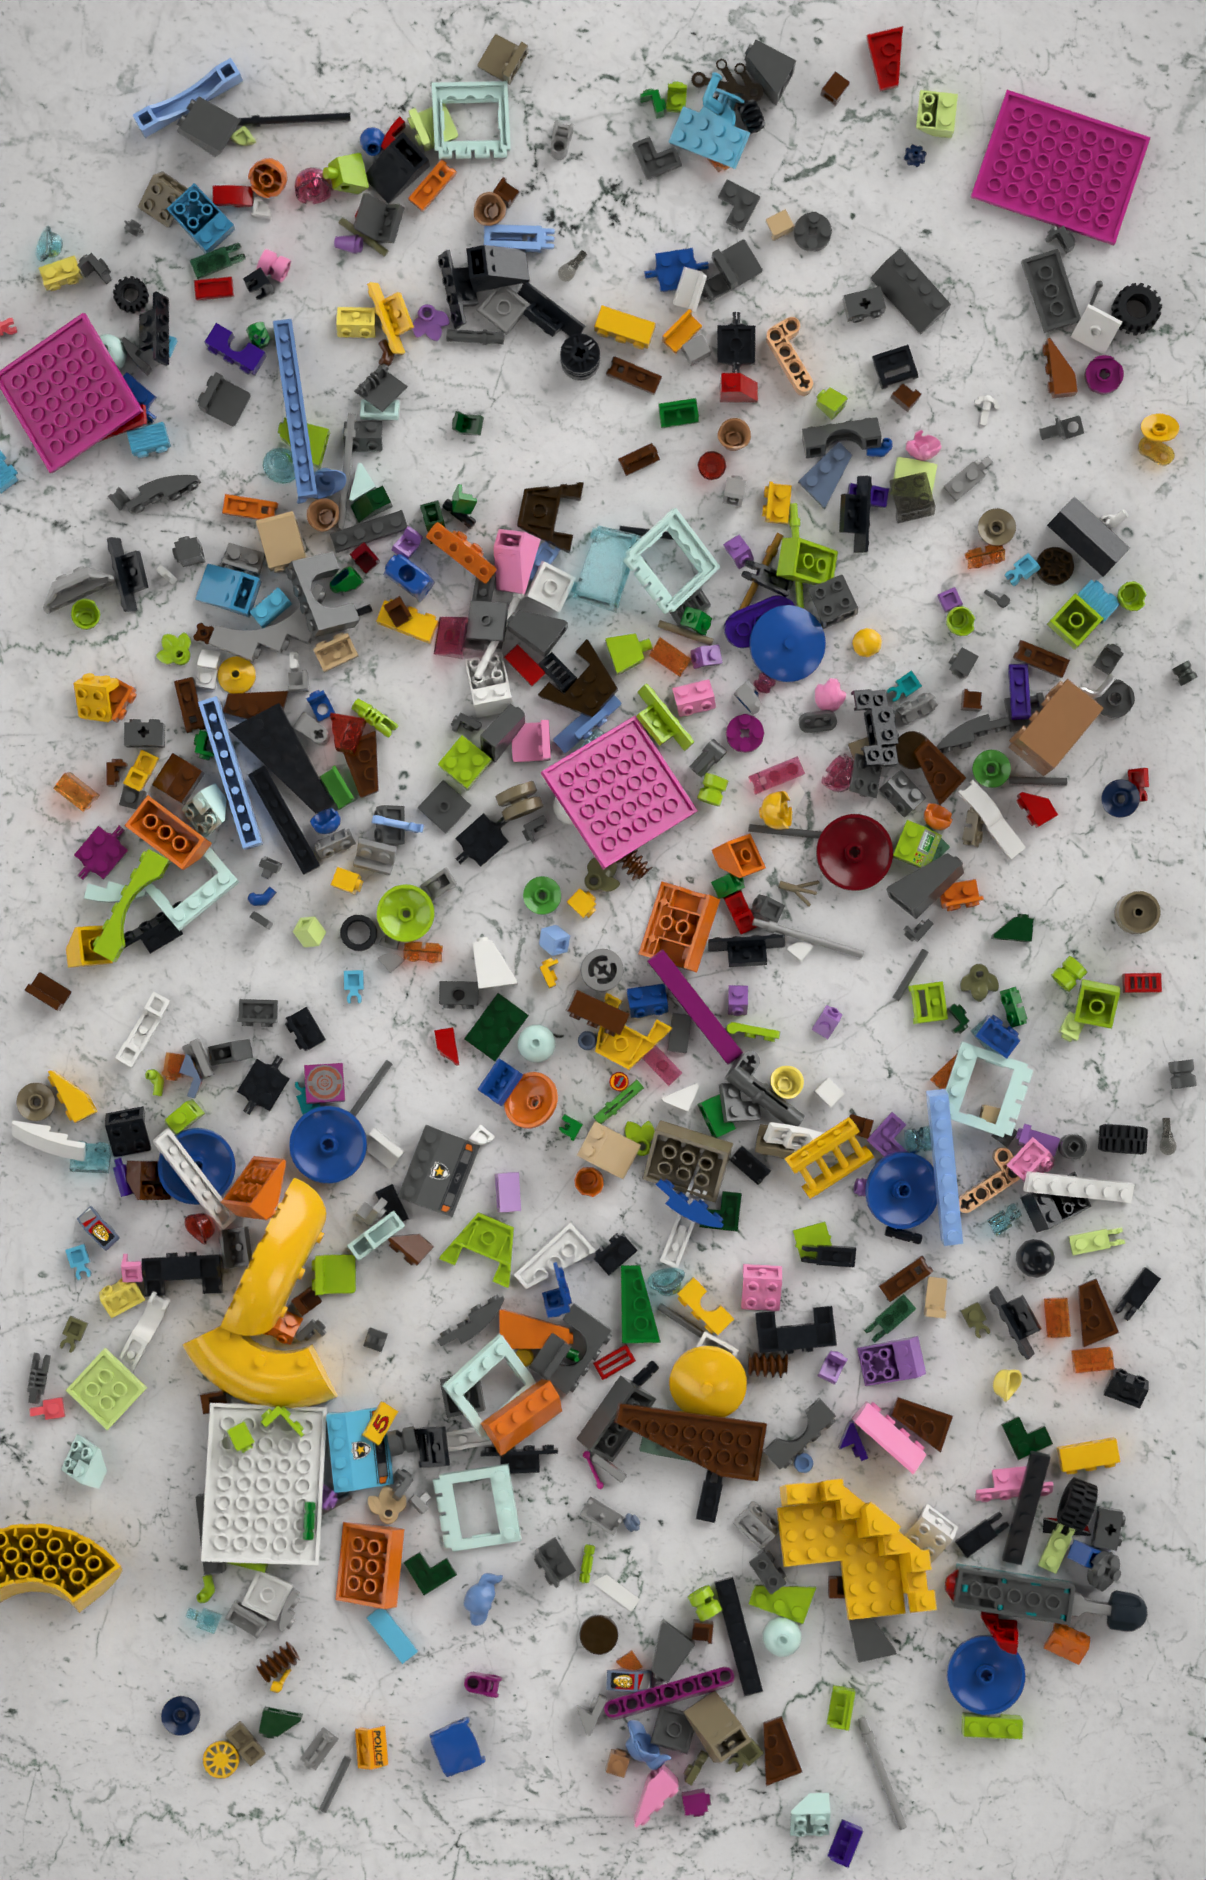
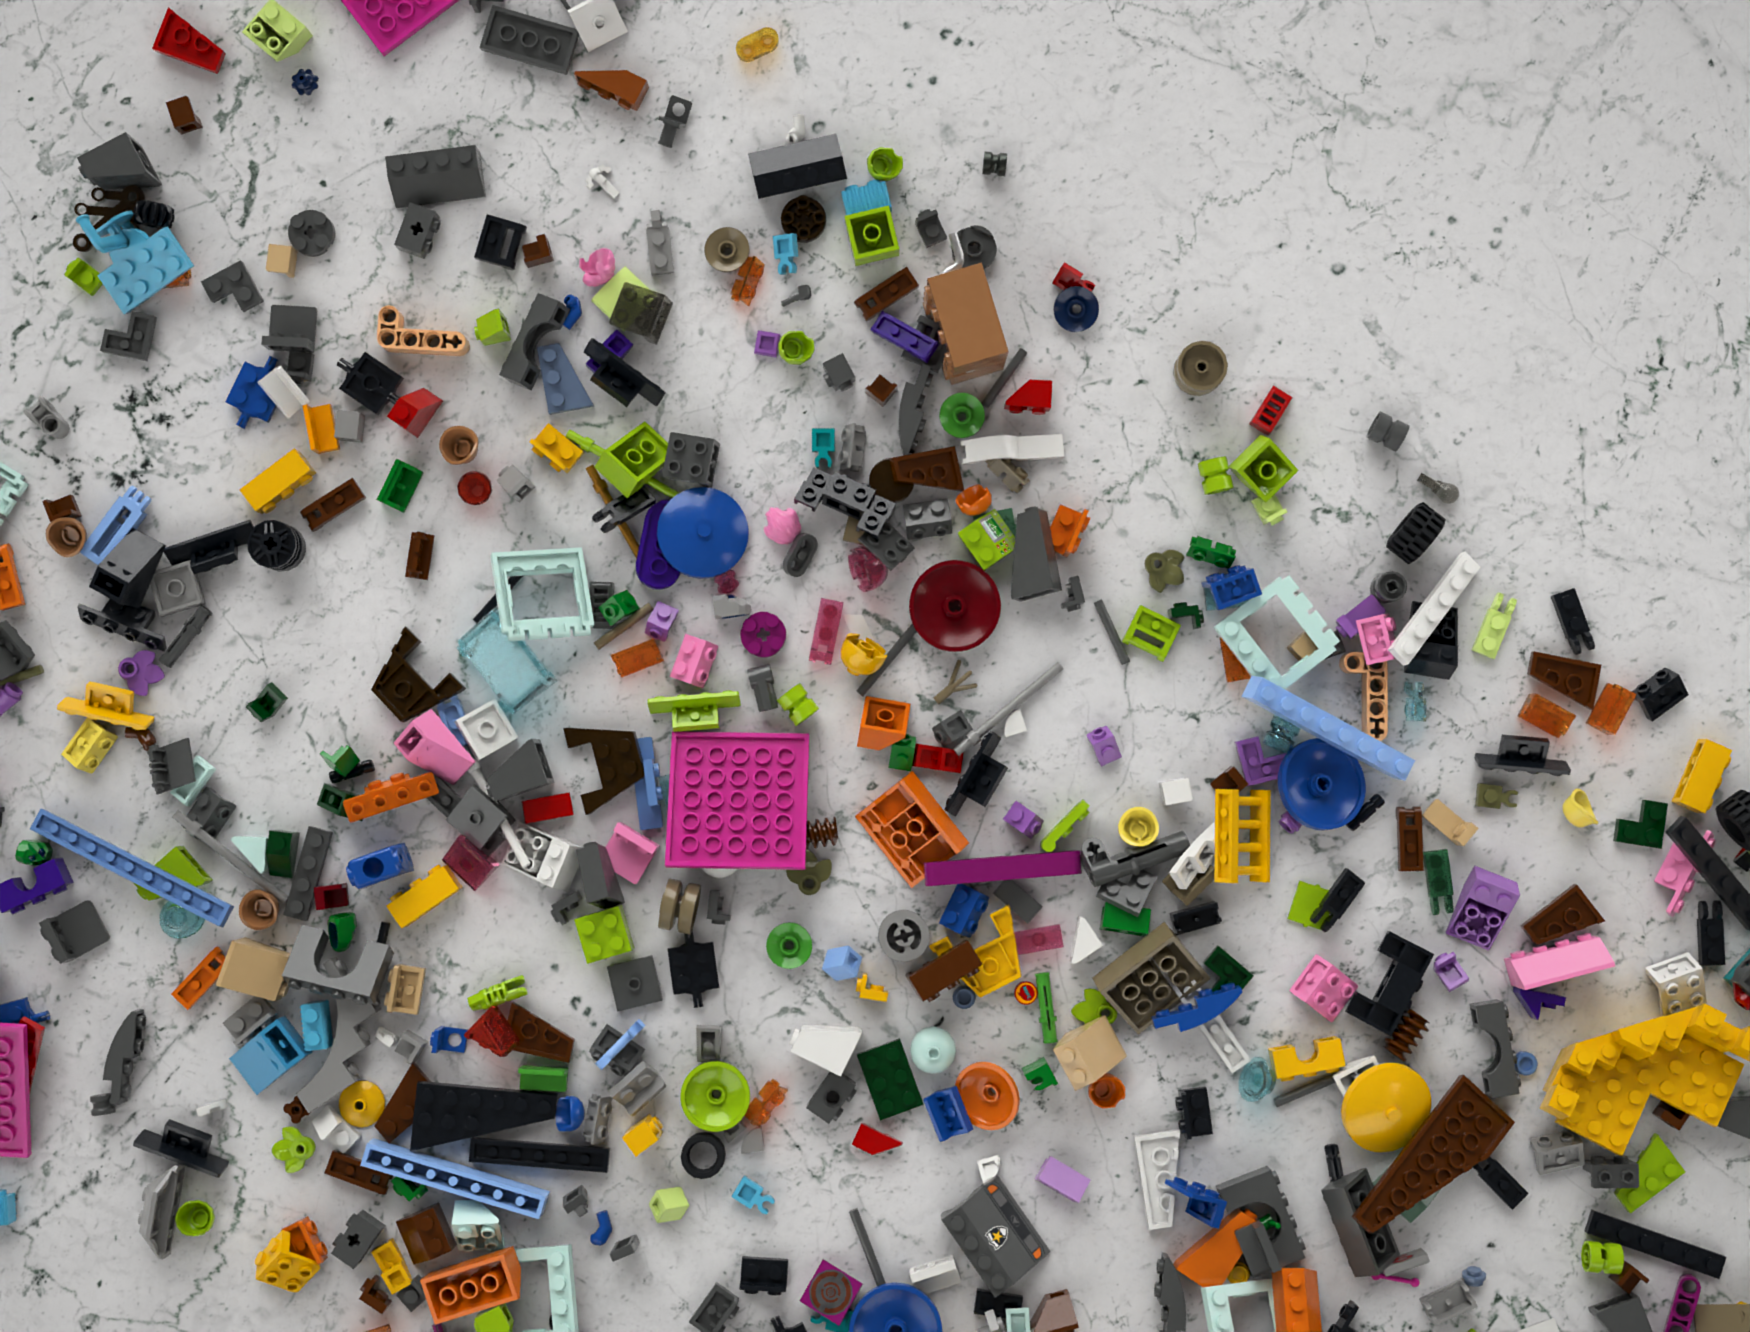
camera: 55 degrees left, 0 degrees up
medium azure brick [126,422,171,458] -> none
dark grey brick [172,536,206,567] -> none
light grey piece [293,712,330,745] -> none
medium blue hair [297,468,346,504] -> none
reddish brown panel [384,596,413,627] -> none
medium lavender bracket [391,526,423,559] -> none
lime wing [439,1212,514,1288] -> none
black slope [538,652,577,694] -> none
clear smoke piece [558,250,587,282] -> none
yellow brick [567,888,597,919] -> none
red tile [593,1344,636,1380] -> none
lime torso [605,634,653,675] -> none
green wing [621,1265,661,1343] -> none
green bracket [640,89,667,119] -> none
medium lavender bracket [723,535,754,569] -> none
light aqua cylinder [763,1617,801,1657] -> none
yellow hair [852,628,882,657] -> none
dark green slope [991,914,1034,942] -> none
black cylinder [1016,1239,1055,1278] -> none
magenta plate [1085,355,1124,394] -> none
yellow dish [1141,414,1179,442] -> none

